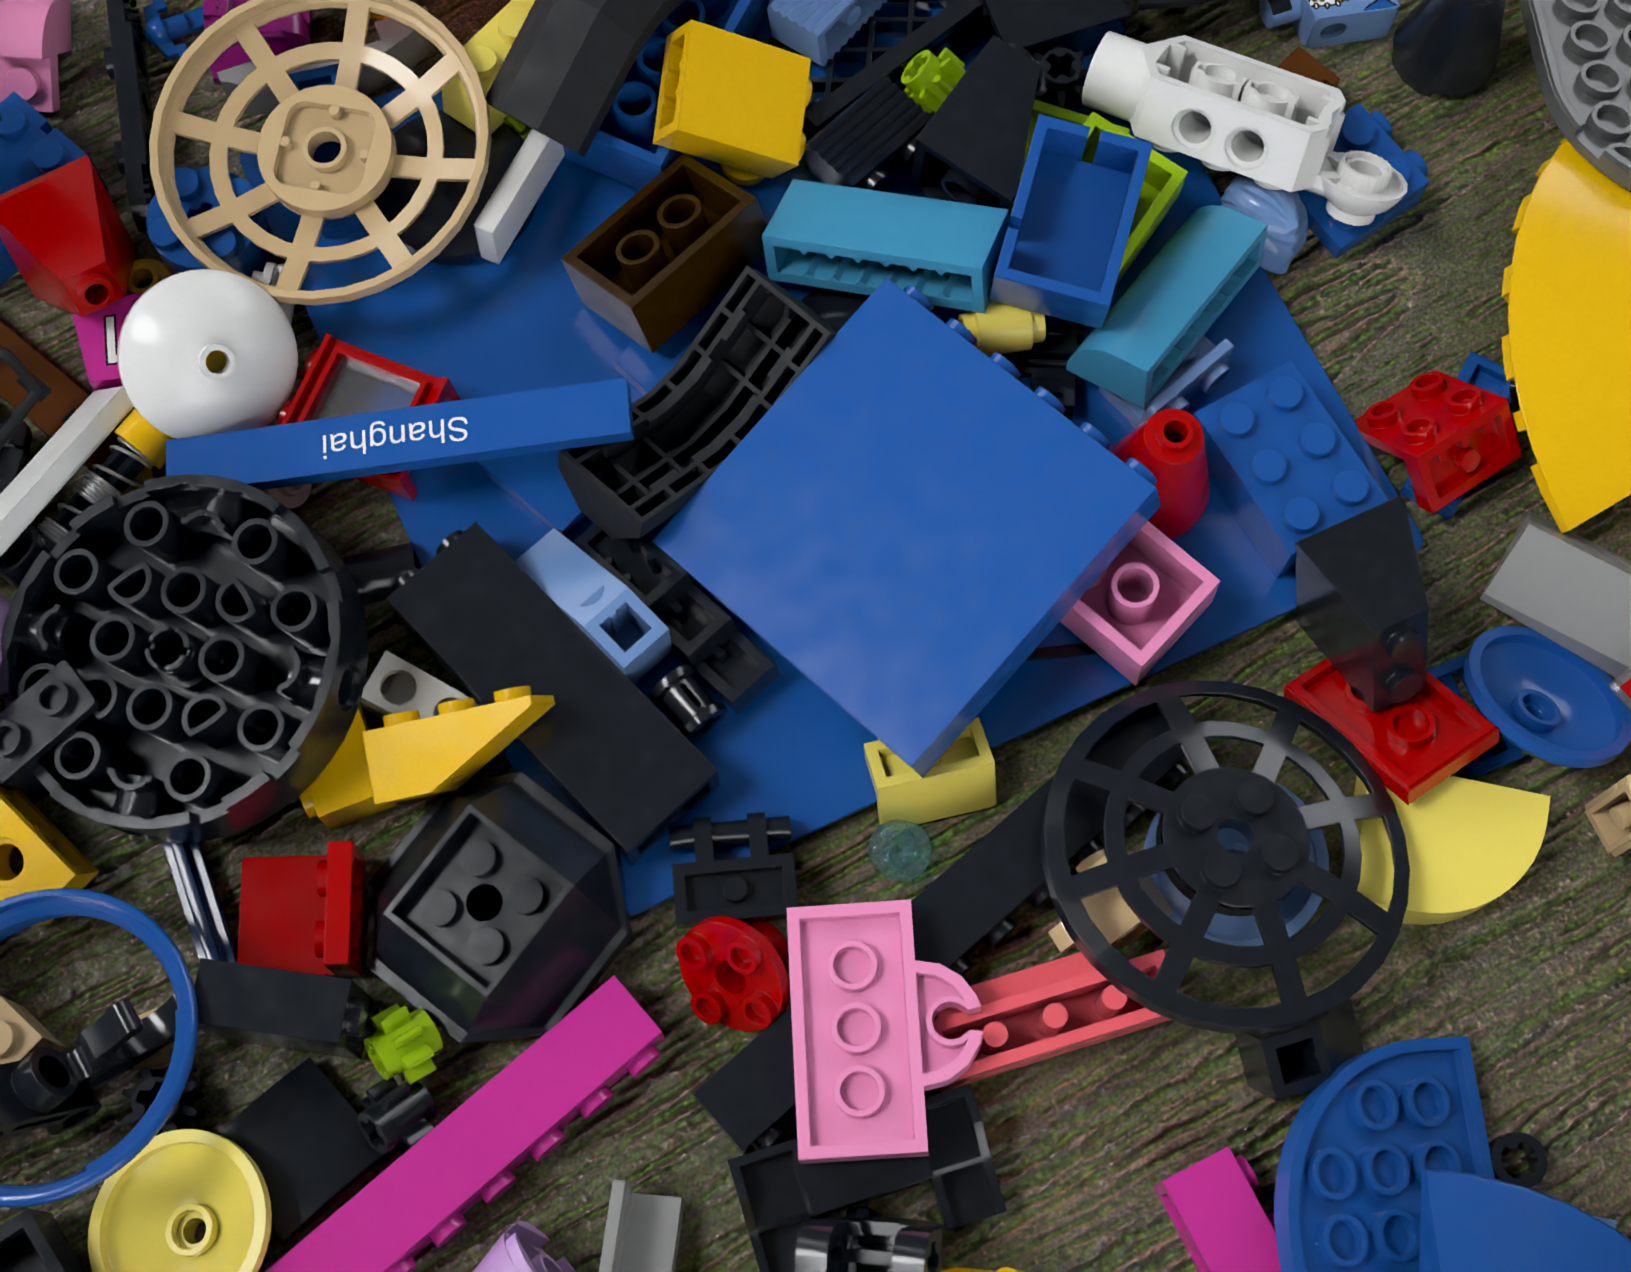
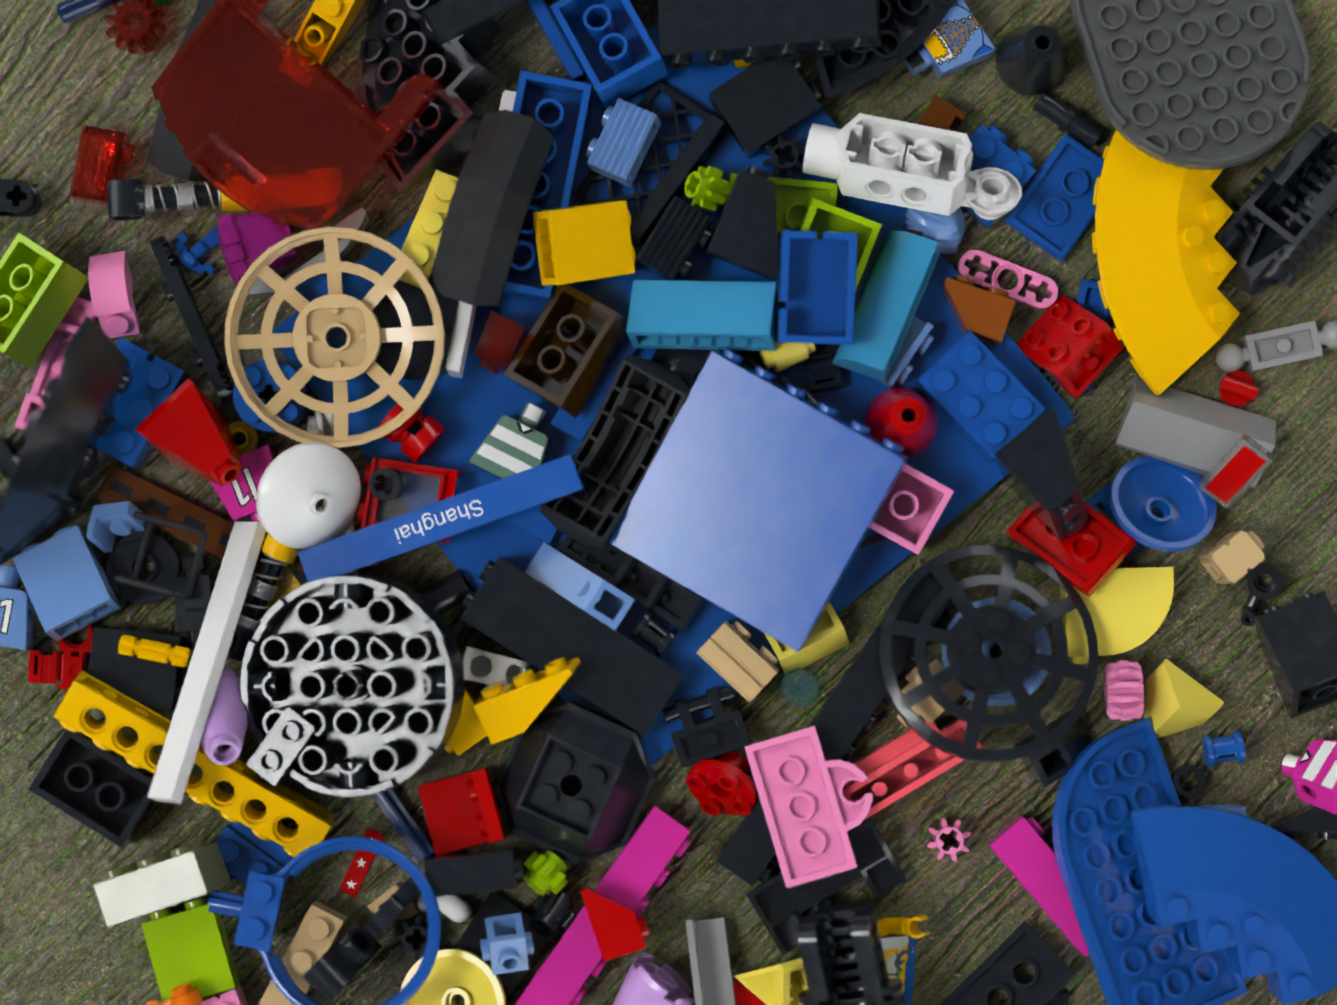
camera: 15 degrees left, 15 degrees up
none -> red sticker [338,828,384,898]
none -> black bush [368,468,404,501]
none -> red wheel [379,403,446,463]
none -> white arm [418,894,472,923]
none -> torso [469,402,550,479]
none -> clear red slope [474,311,528,375]
none -> medium blue brick [480,912,534,975]
none -> red slope [580,886,651,962]
none -> tan brick [696,621,779,703]
none -> bright pink gear [926,817,971,862]
none -> dark orange slope [941,275,1016,346]
none -> bright pink beam [957,250,1058,310]
none -> blue tile [1003,133,1104,263]
none -> black pin [1032,90,1105,148]
none -> bright pink gear [1103,660,1144,721]
none -> light yellow slope [1144,659,1224,739]
none -> blue bush [1202,731,1245,768]

